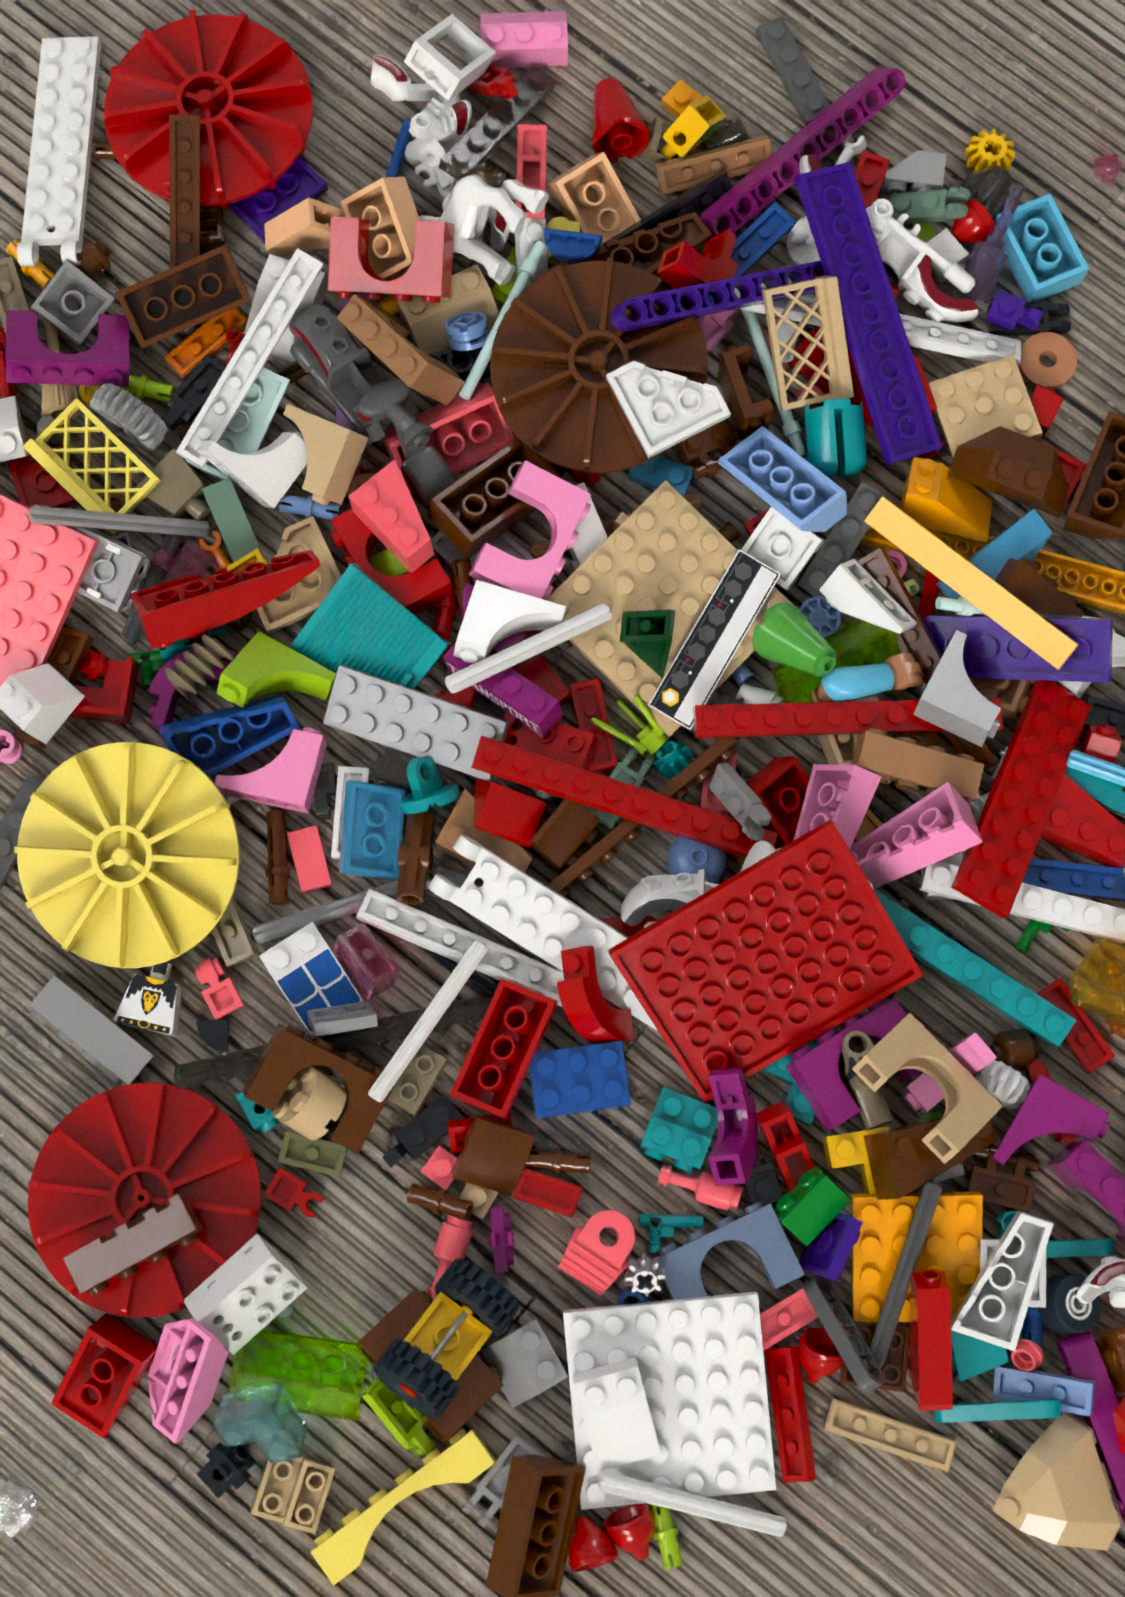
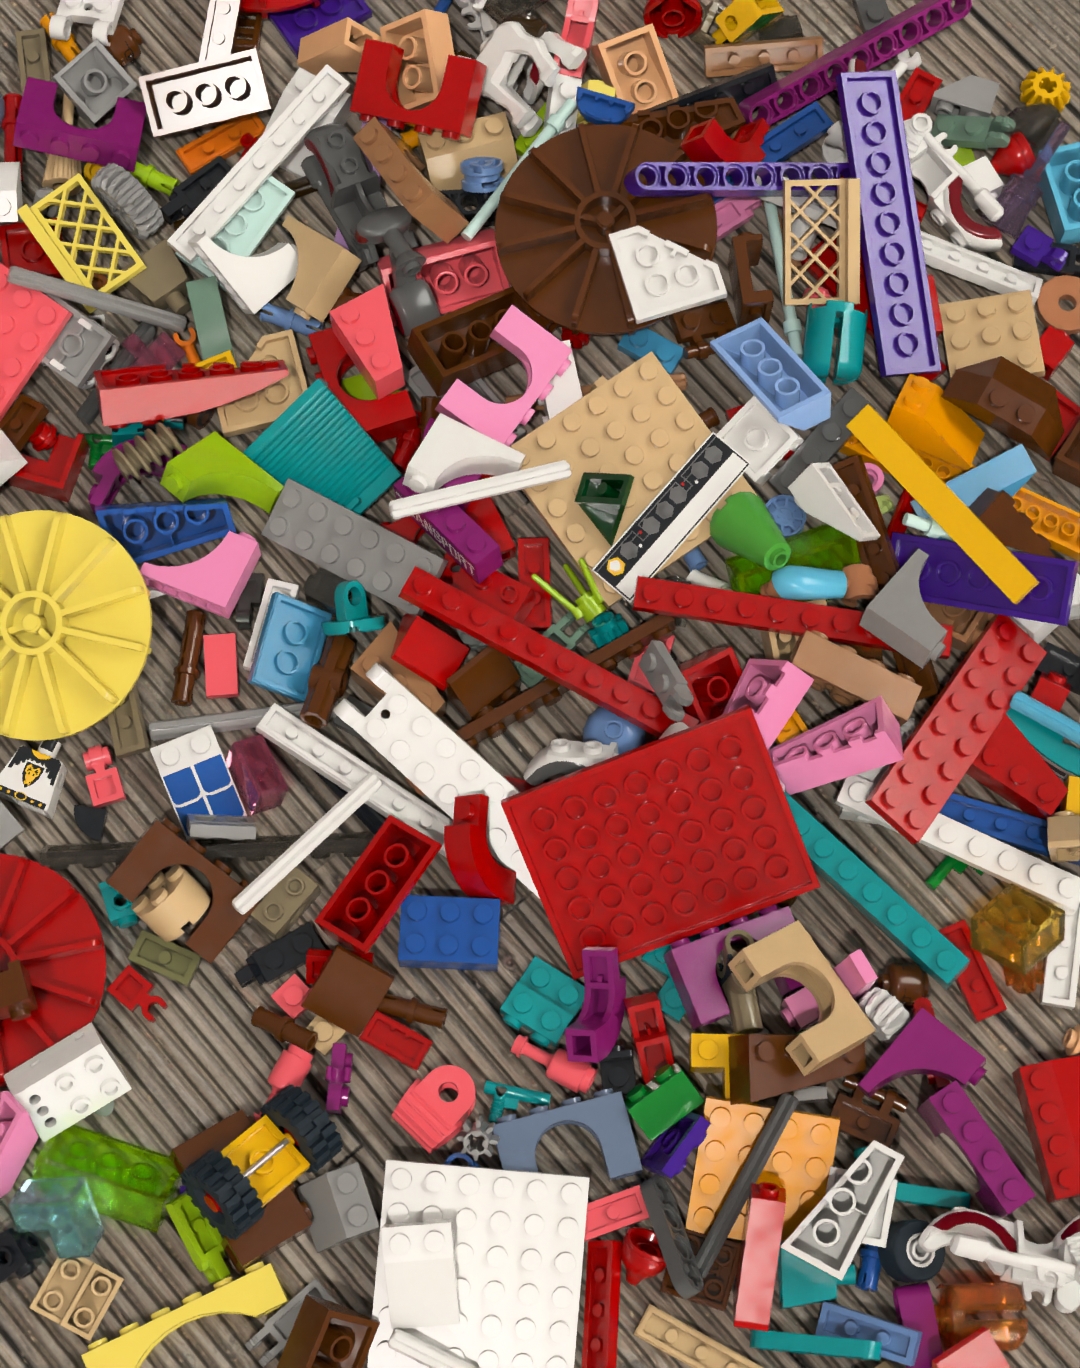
camera: 10 degrees right, 5 degrees down
coral plate [1011,1339,1044,1372] -> none

